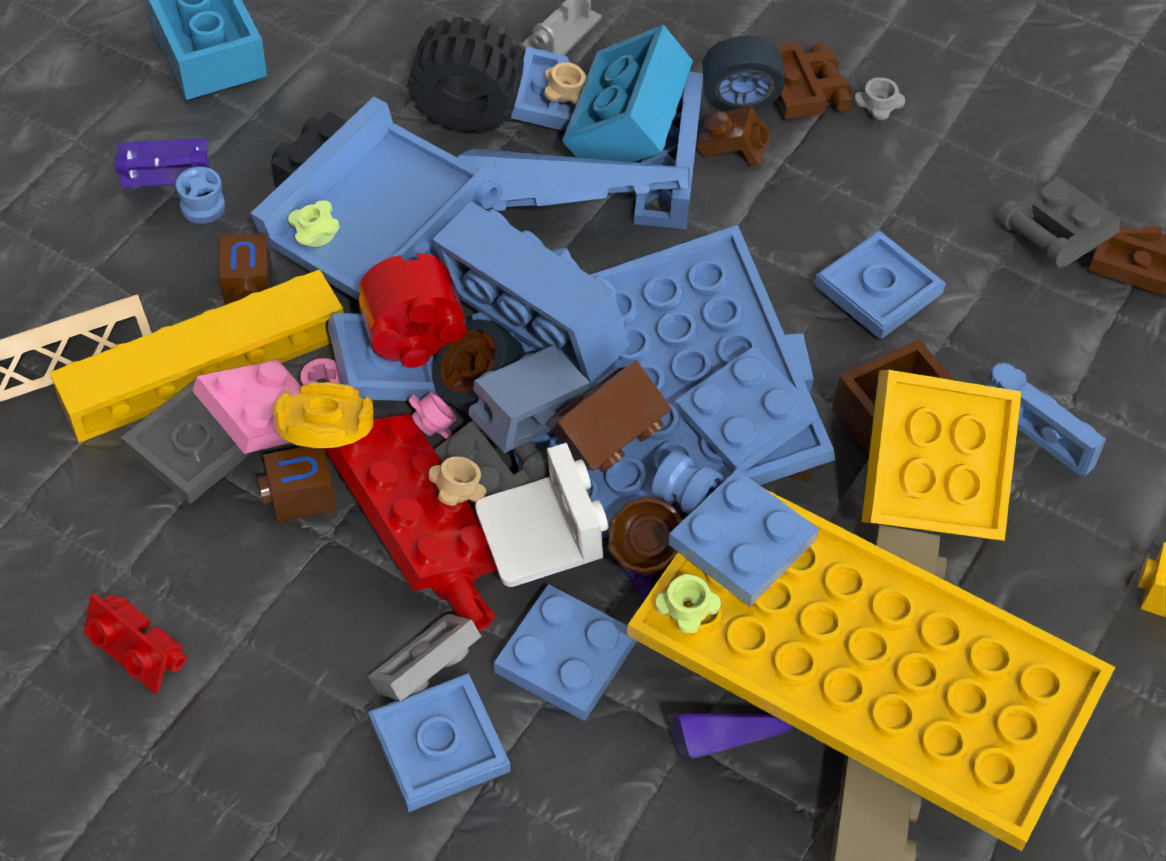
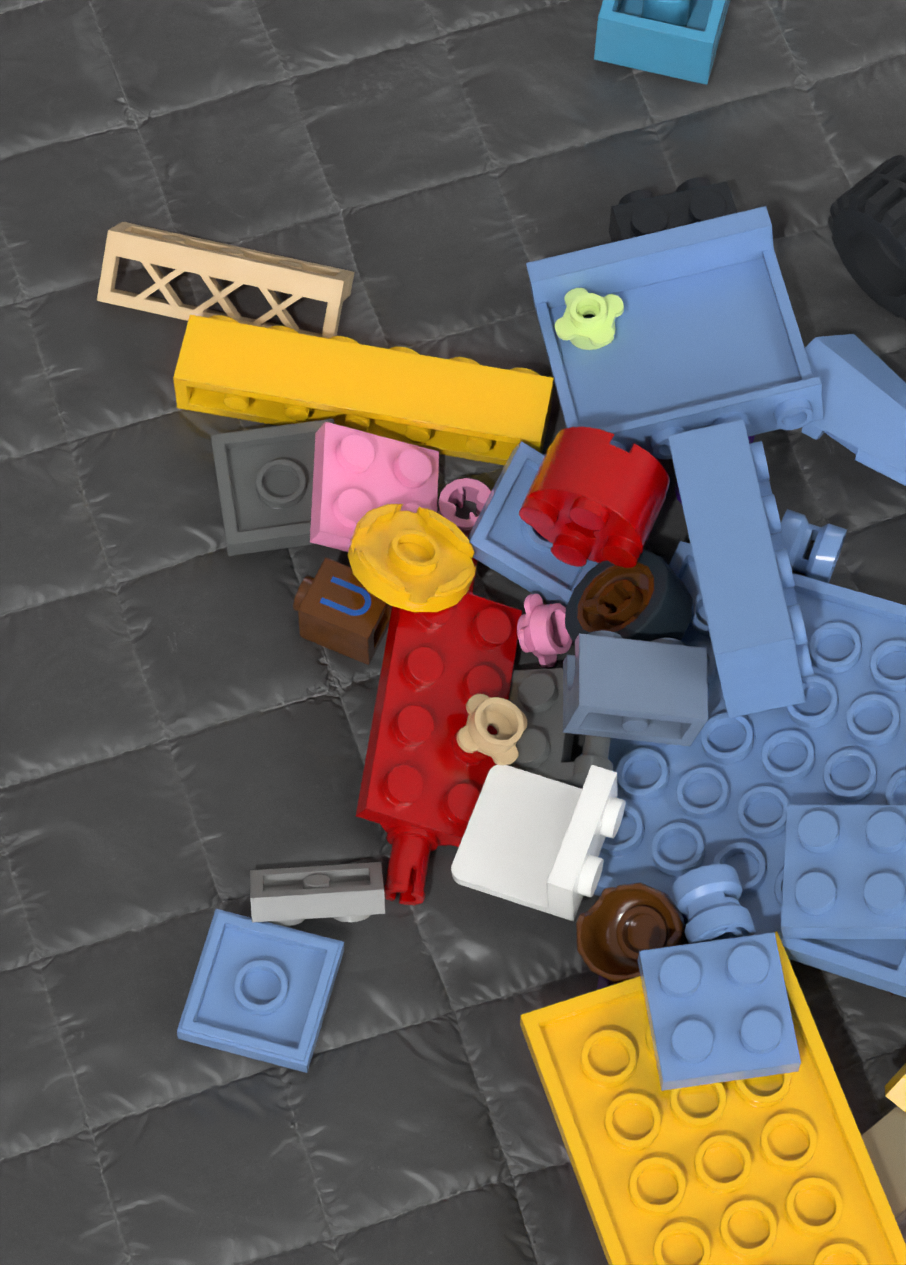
camera: 40 degrees right, 10 degrees up
red hinge [83,593,187,694] -> none
dark purple hinge [115,138,210,188] -> none
medium blue wheel [176,167,226,224] -> none
reddish brown brick [219,233,272,305] -> none
medium blue plate [494,584,637,722] -> none
reddish brown brick [546,360,672,472] -> none
yellowish green plate [655,574,721,633] -> none
dark purple slope [668,713,792,759] -> none

